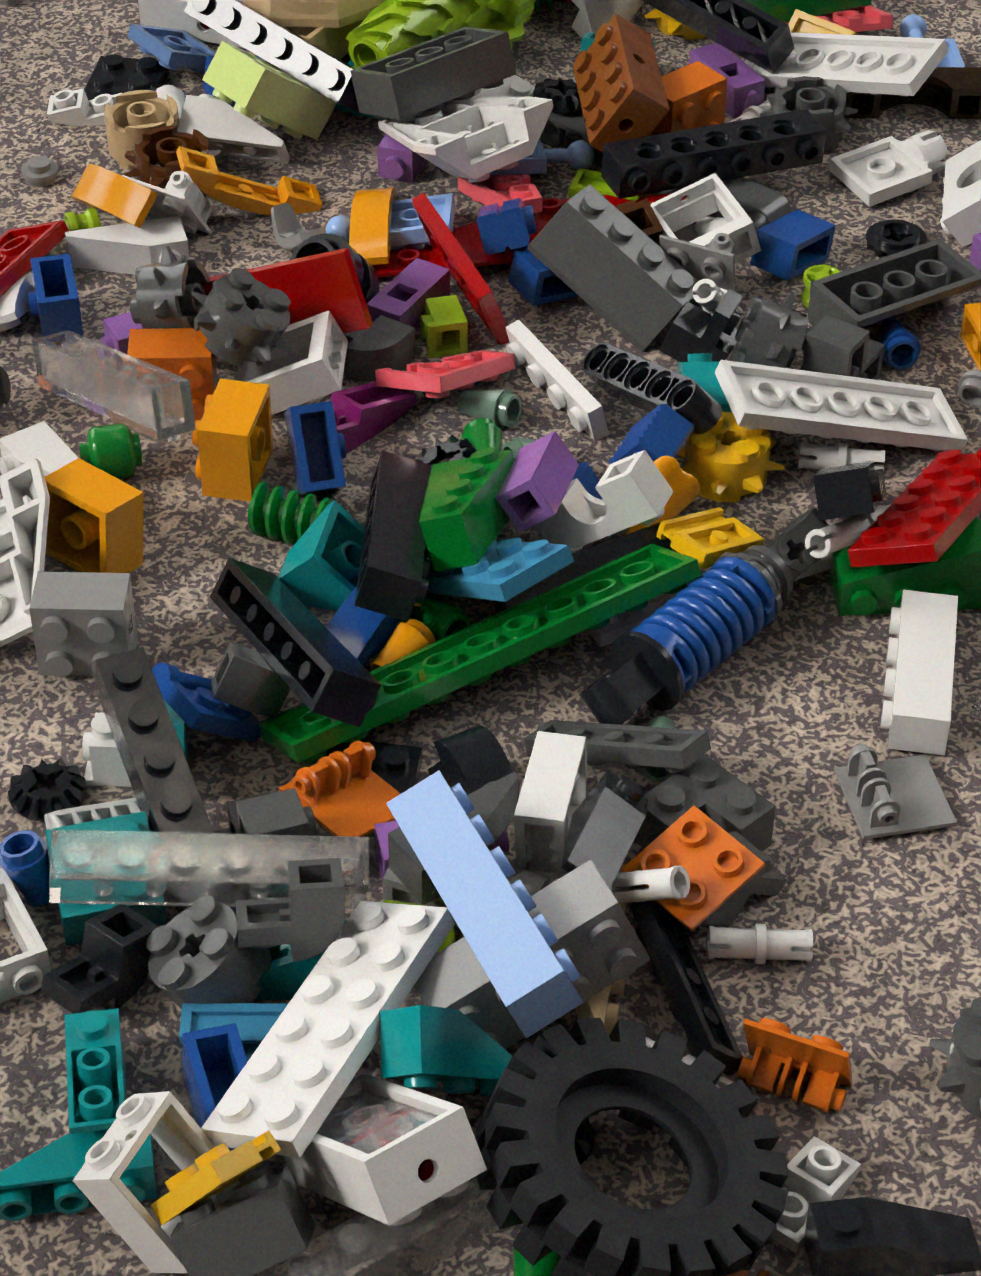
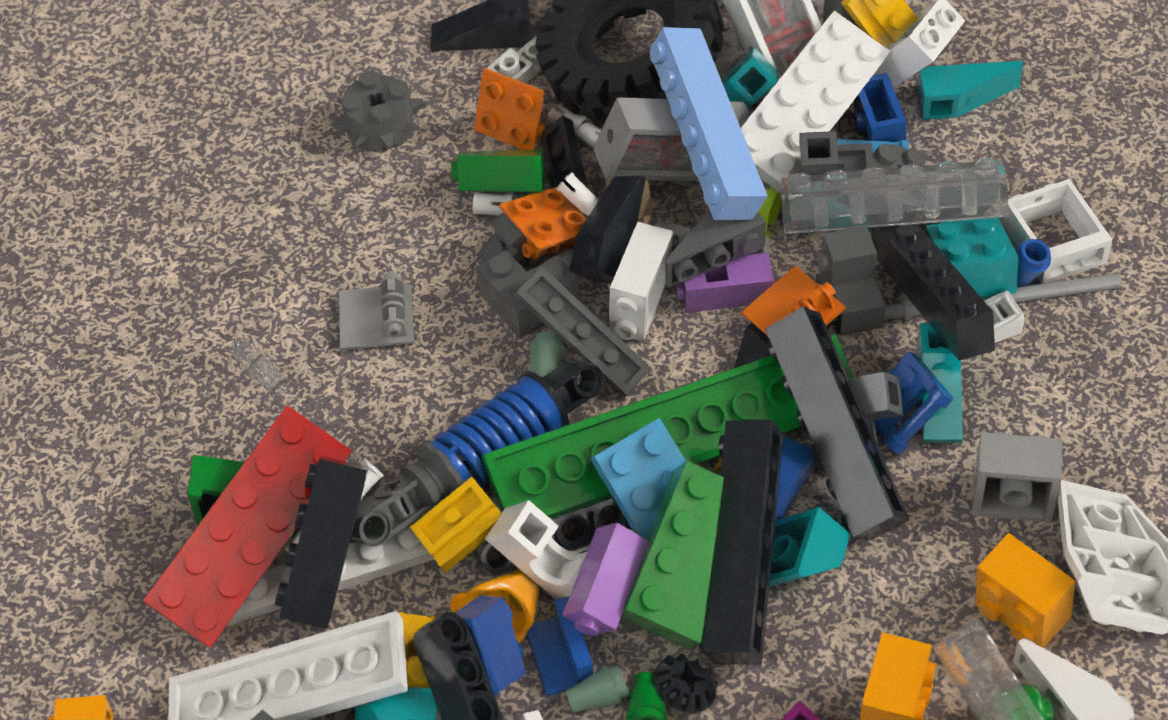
camera: 170 degrees left, 10 degrees up
black gear [8,758,87,821] -> none
teal slope [64,1008,127,1134] -> none
white brick [82,713,132,787] -> none
green piece [248,481,345,546] -> none
blue brick [284,401,347,496] -> none
black brick [428,725,520,794] -> none
white brick [880,590,958,756] -> none
none -> green slope [451,149,545,192]

